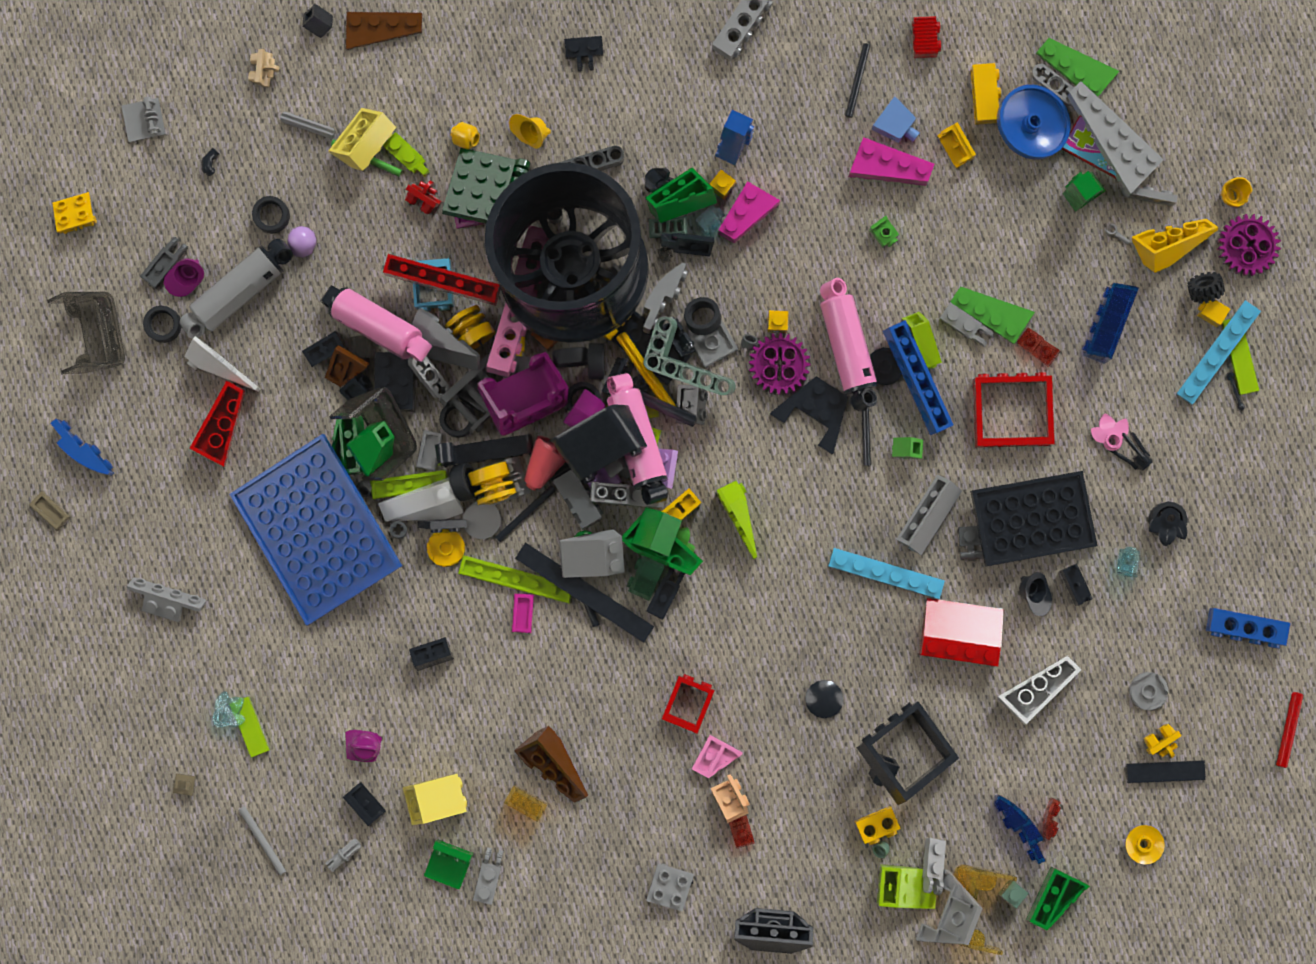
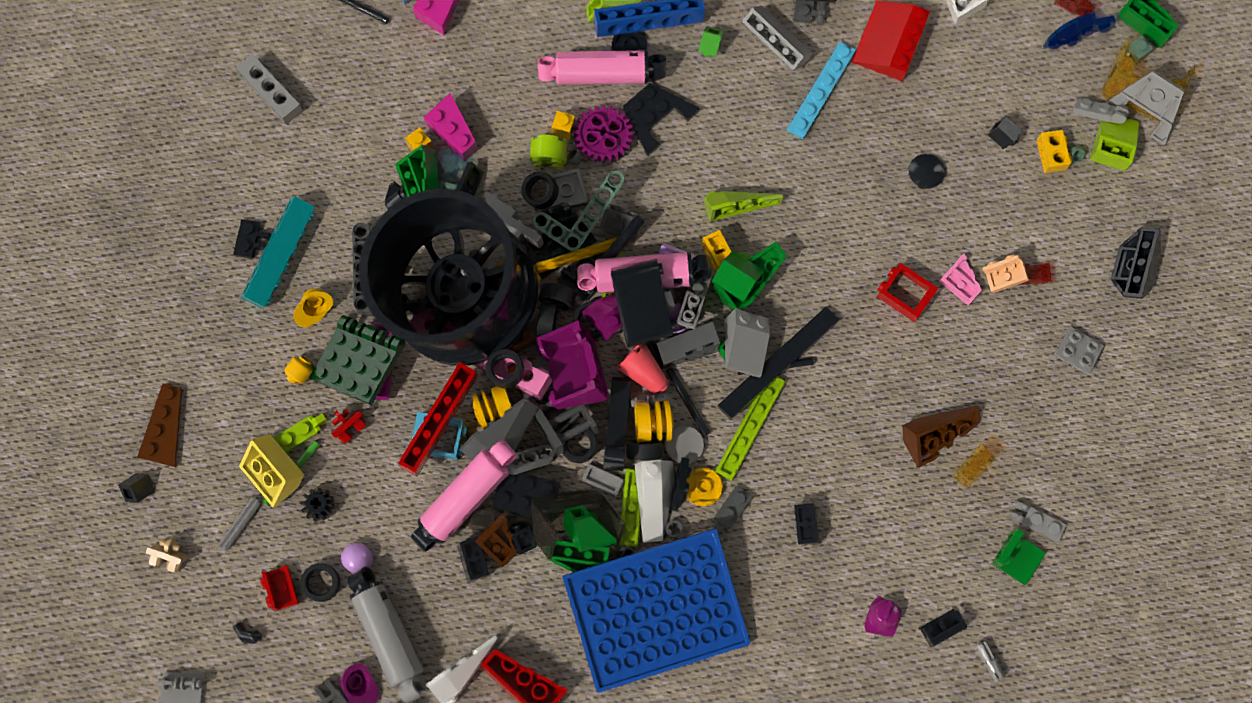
camera: 85 degrees left, 10 degrees down
light yellow slope [403,774,467,825] -> none
dark pink tile [512,594,534,633] -> none
clear green brick [626,556,665,601] -> none
black hinge [646,567,685,620] -> none
blue wedge [715,110,754,165] -> none
black window [856,701,959,805] -> none
black bar [862,408,871,466] -> none
bright green brick [869,216,899,248] -> none
none -> teal brick [240,196,315,308]
none -> red bracket [260,565,299,612]
none -> black gear [300,488,335,522]
none -> black tyre [486,349,525,389]
none -> lime brick [529,135,568,169]
none -> dark grey hinge [712,485,752,535]

